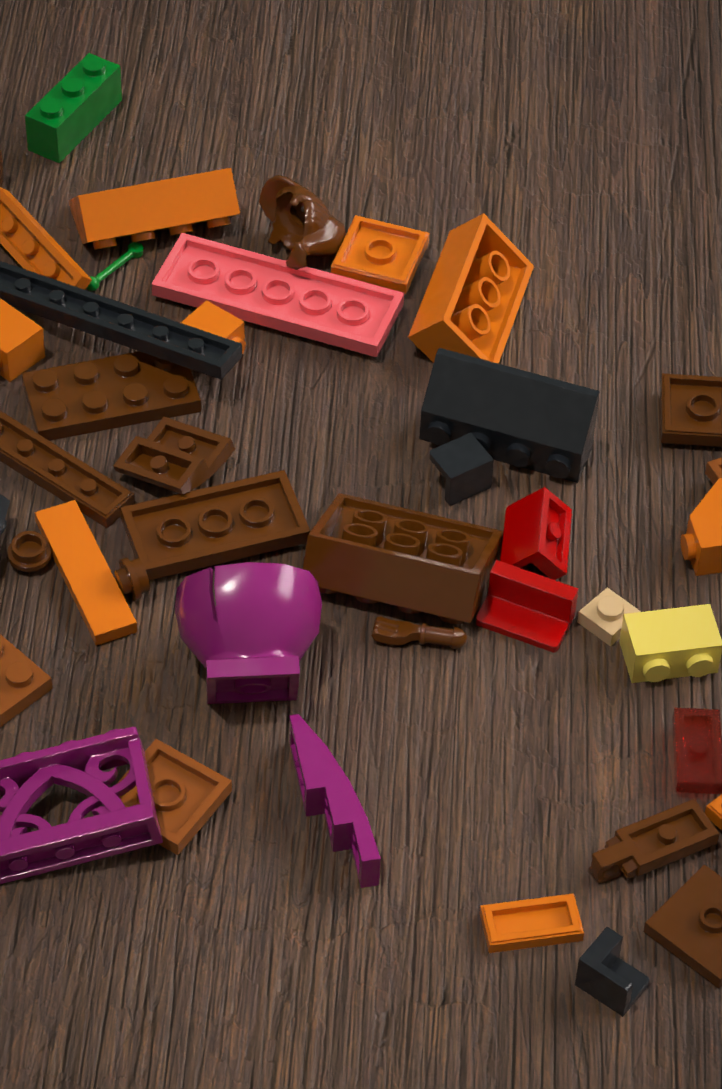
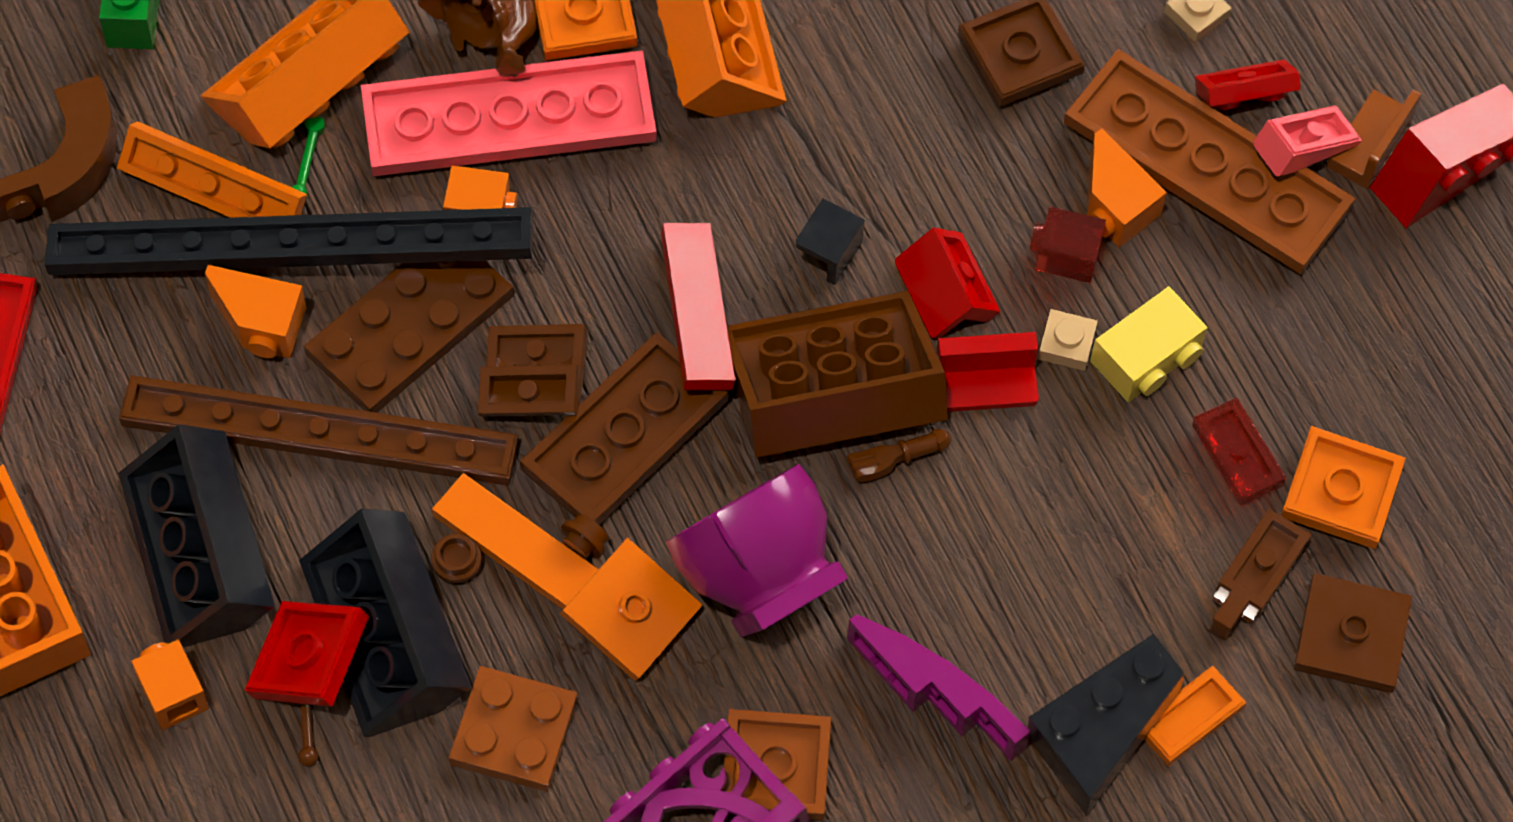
camera: 30 degrees left, 15 degrees up
black slope [419,348,600,483] -> none
black panel [575,927,649,1017] -> none
none -> orange plate [560,537,702,681]
none -> tile [661,223,735,390]
none -> black wedge [1027,634,1185,817]
none -> clear red brick [1029,206,1106,283]

